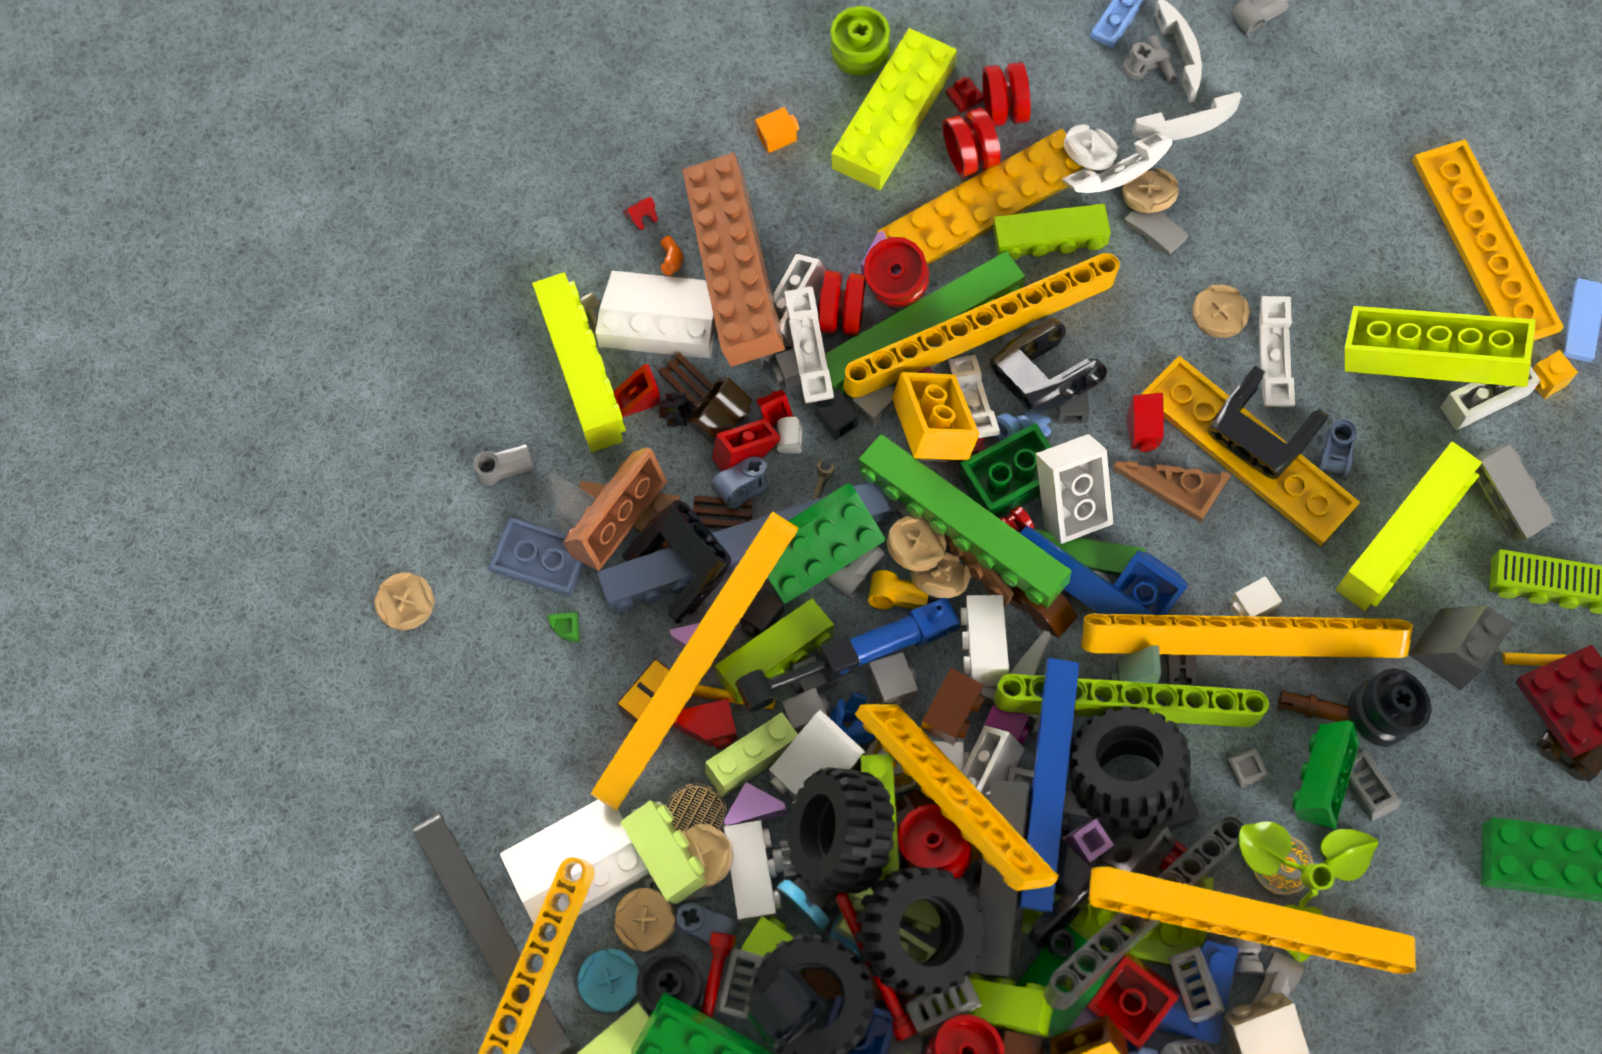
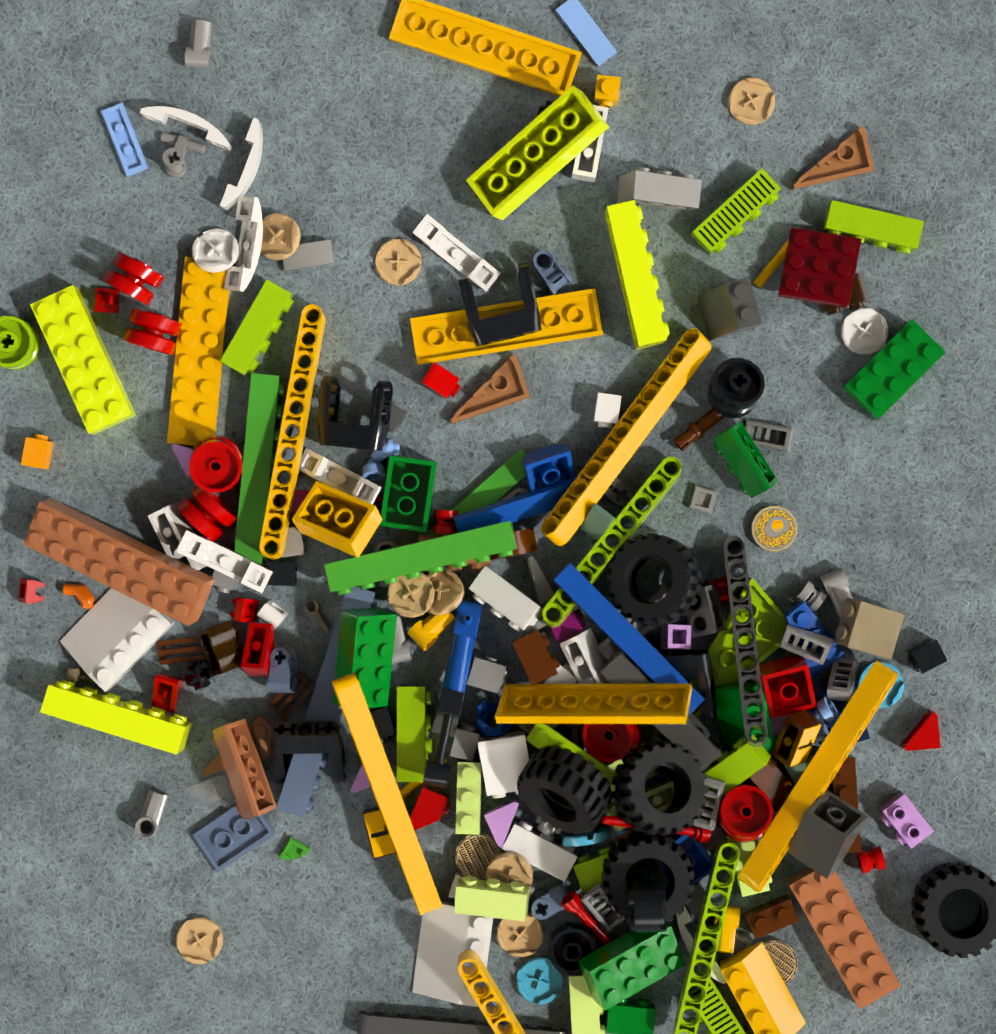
camera: 60 degrees left, 20 degrees up
white brick [1036,434,1113,544] -> none
black hinge [1046,930,1075,957] -> none
yellow beam [1089,867,1416,974] -> none
lime plant [1238,821,1379,962] -> none
none -> white tile [841,308,888,355]

